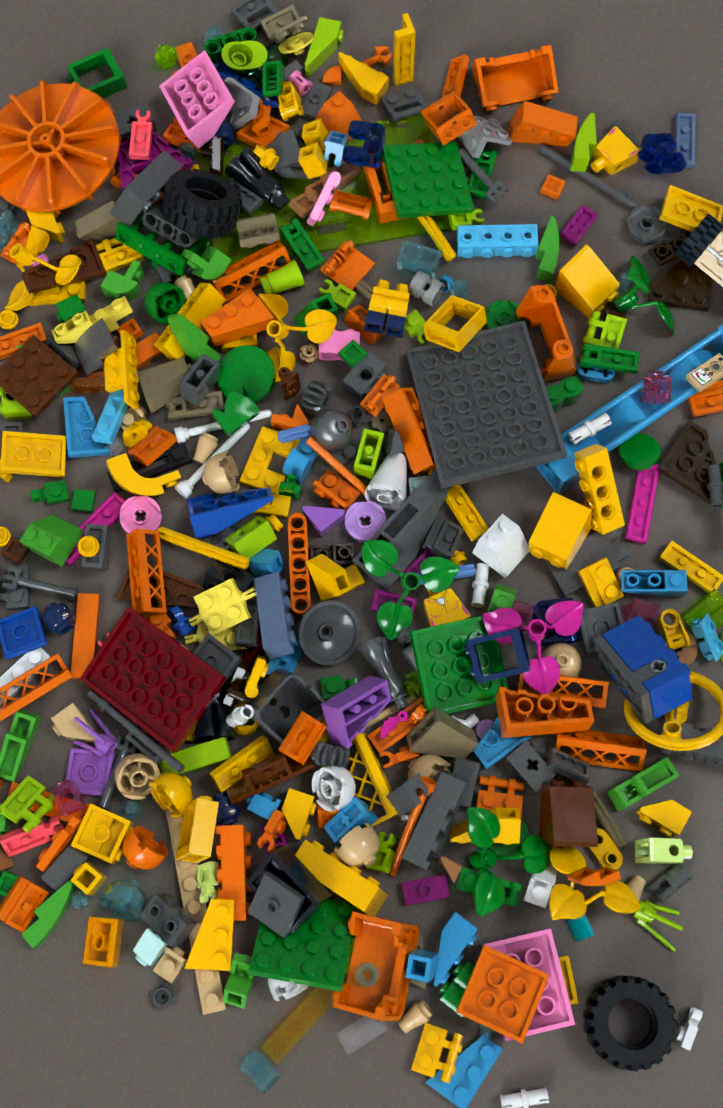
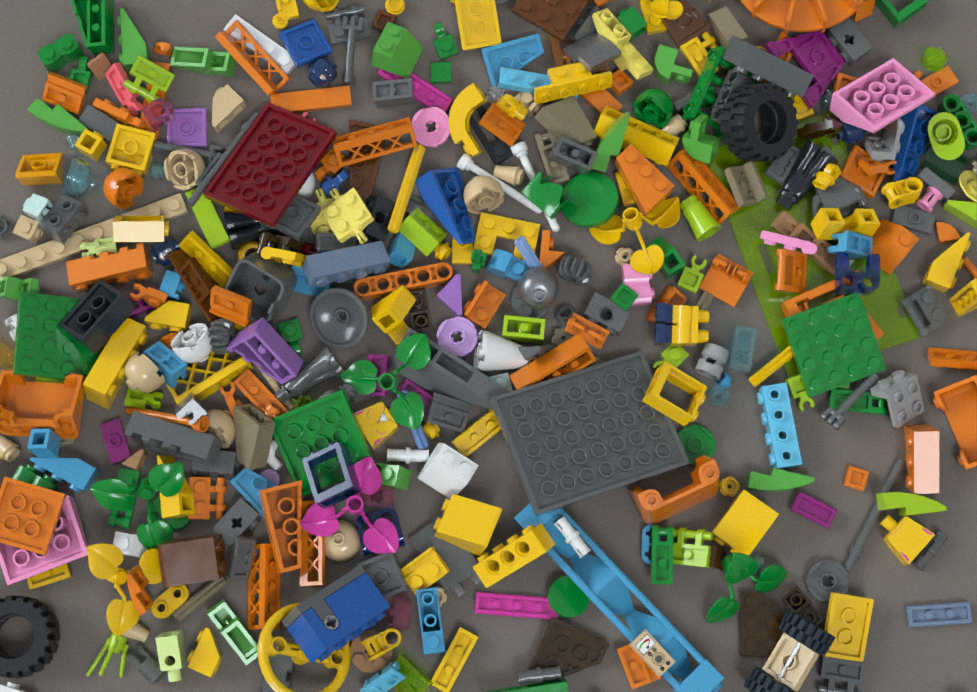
camera: 80 degrees right, 5 degrees up
medium lavender plant [74,709,118,757] -> none
yellow plate [78,536,100,557] -> none
coral plate [129,110,153,160] -> none
yellow cylinder [149,772,193,819] -> none
yellow wing [184,898,235,971] -> none
white pin [226,705,254,727] -> none
dark grey plate [248,872,305,938] -> none
green slope [262,60,285,98] -> none
reddish brown hinge [278,367,301,400] -> none
green plate [279,218,325,273] -> none
orange bar [305,436,367,496] -> none
clear light blue plate [356,963,379,987] -> none
dark pink piece [380,711,409,739] -> none
orange window [420,91,477,146] -> none
green brick [546,376,584,413] -> none
teal slope [566,914,594,941] -> none
clear blue piece [637,133,687,175] -> none
clear pink brick [640,371,672,405] -> none

